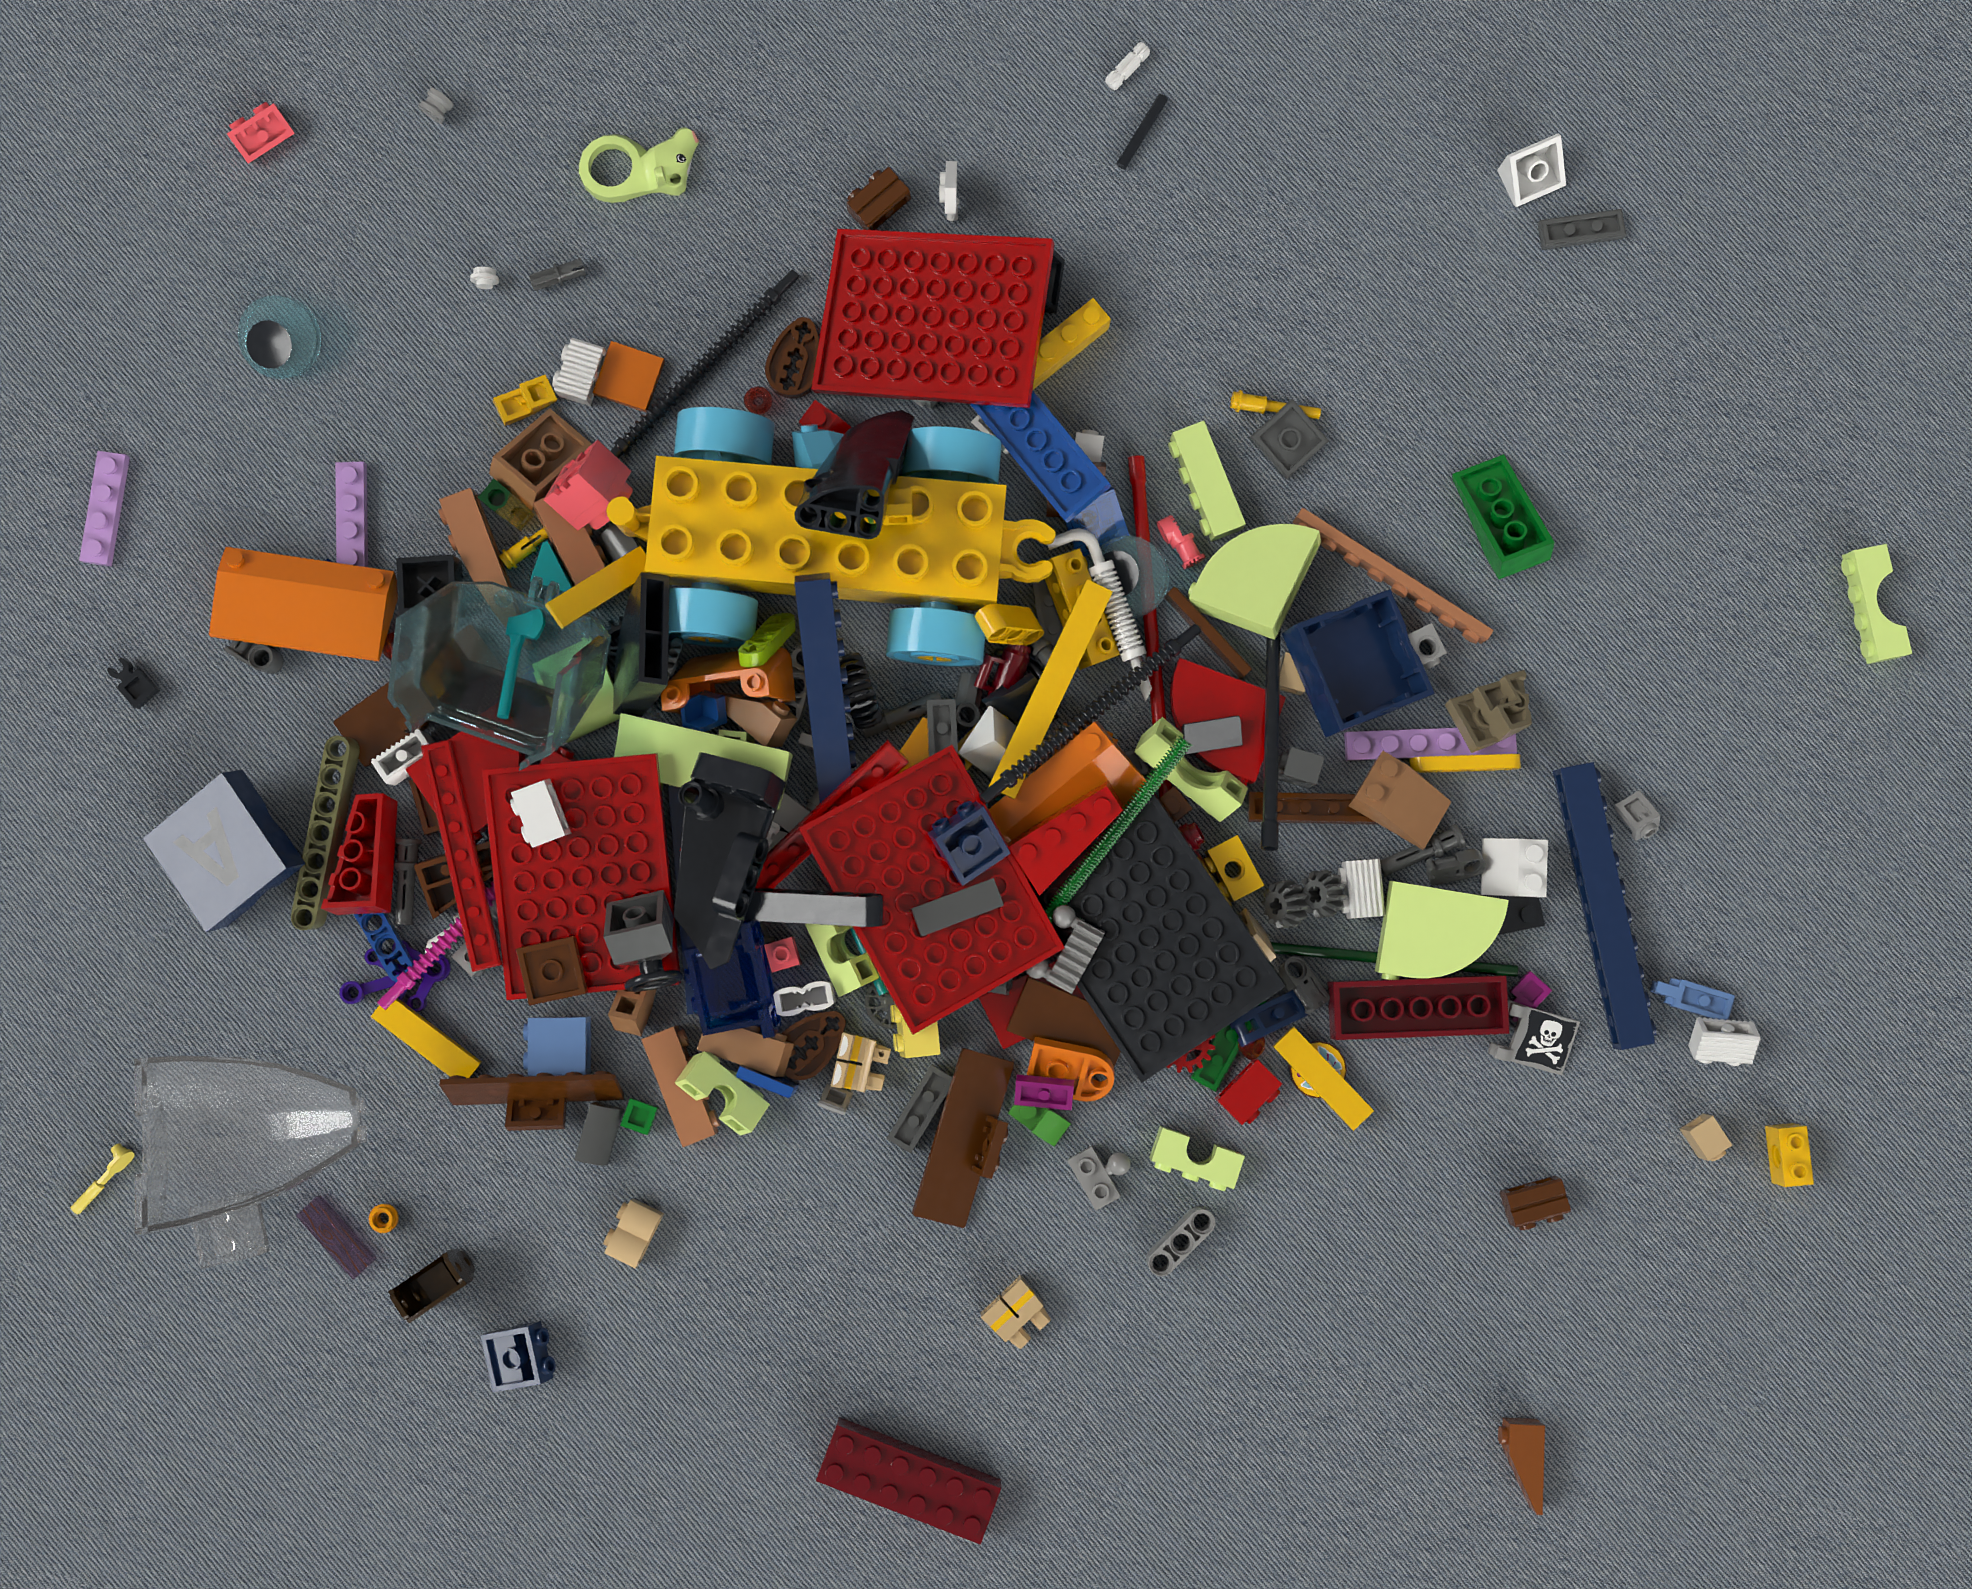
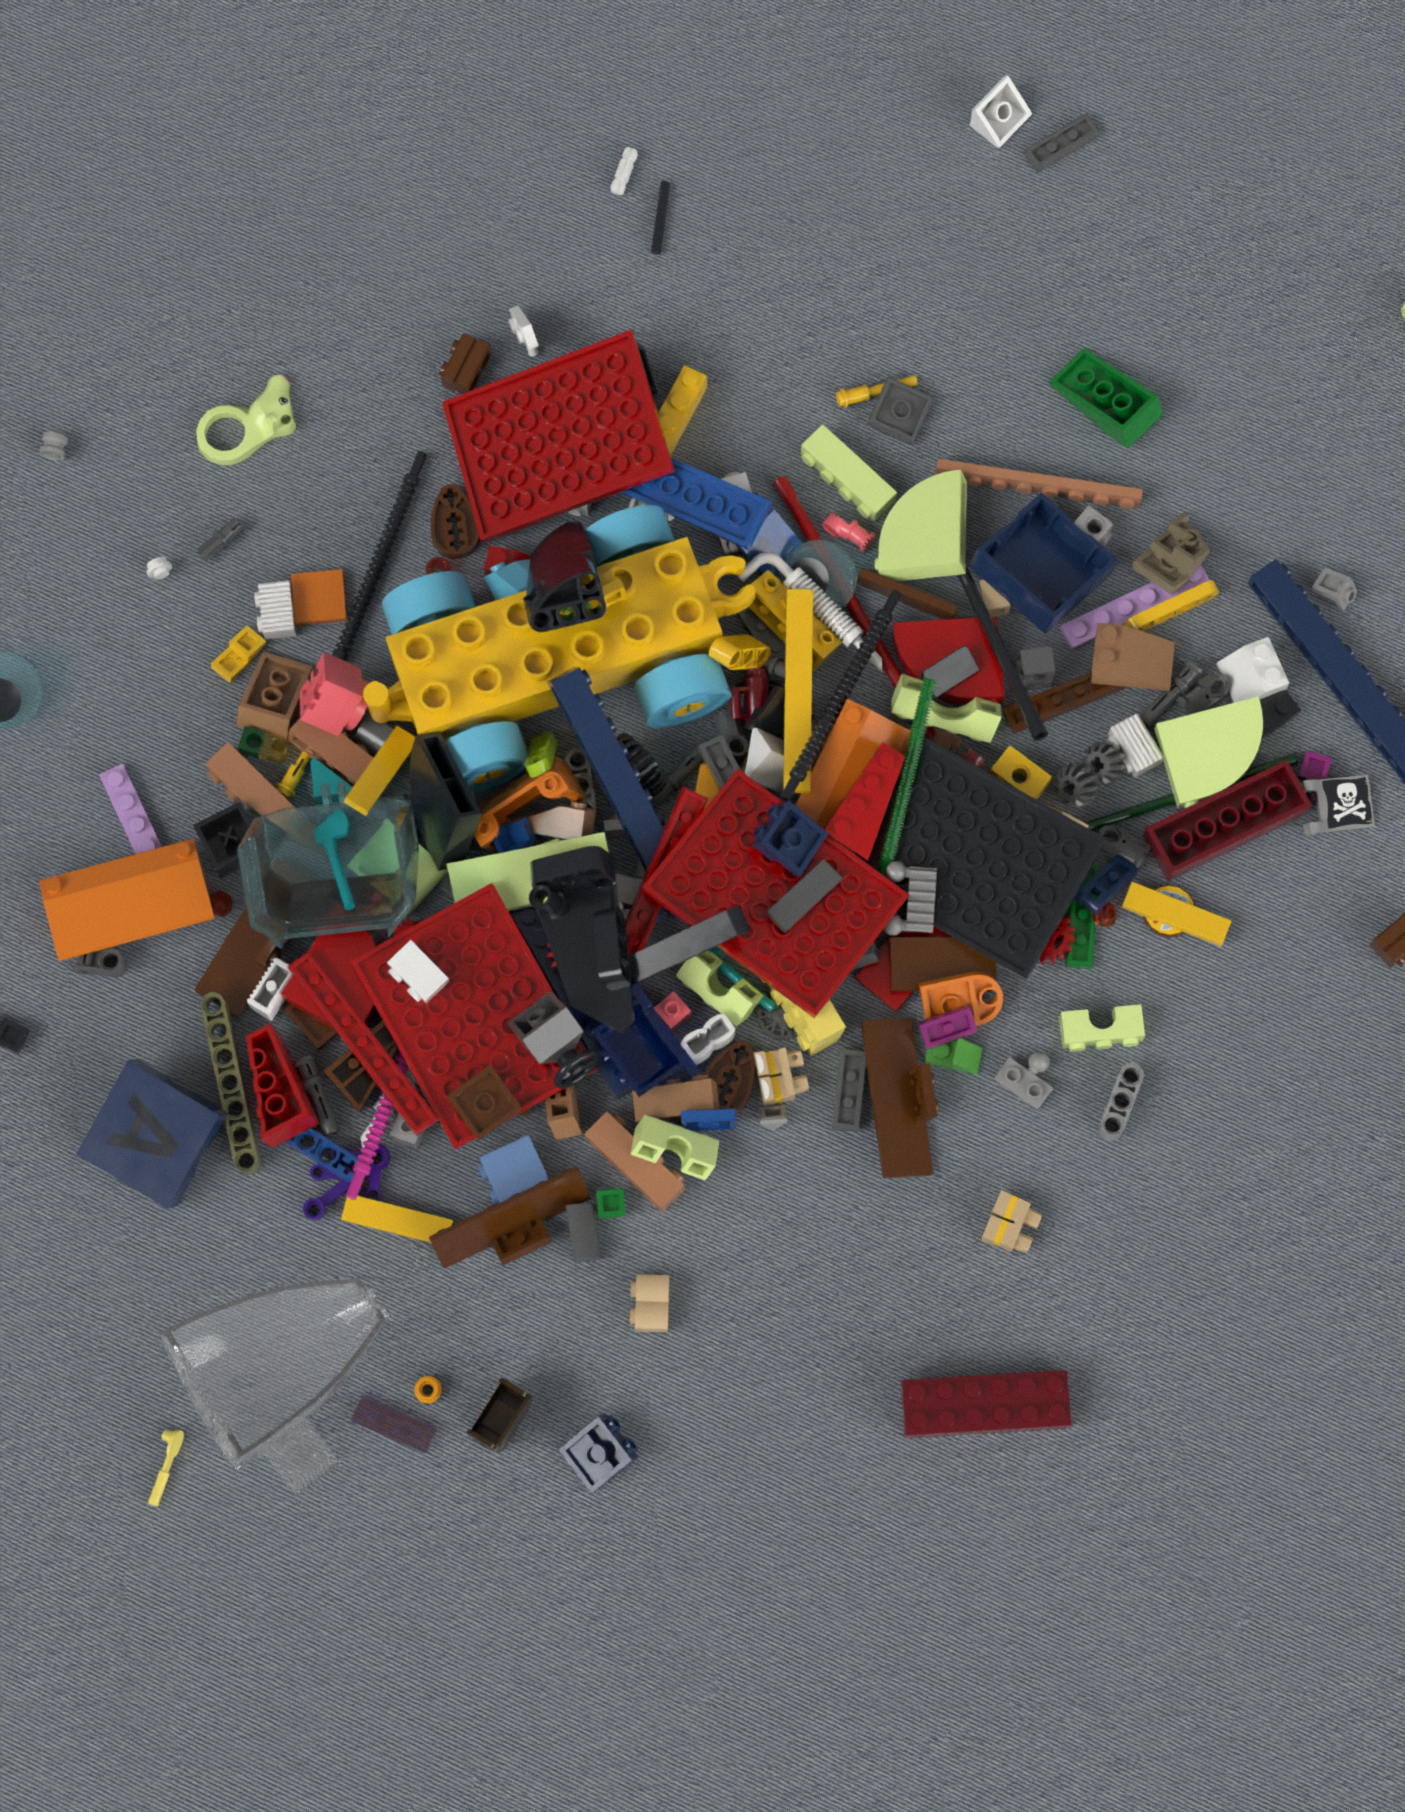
camera: 20 degrees left, 10 degrees down
red brick [1214,1058,1282,1125] -> none

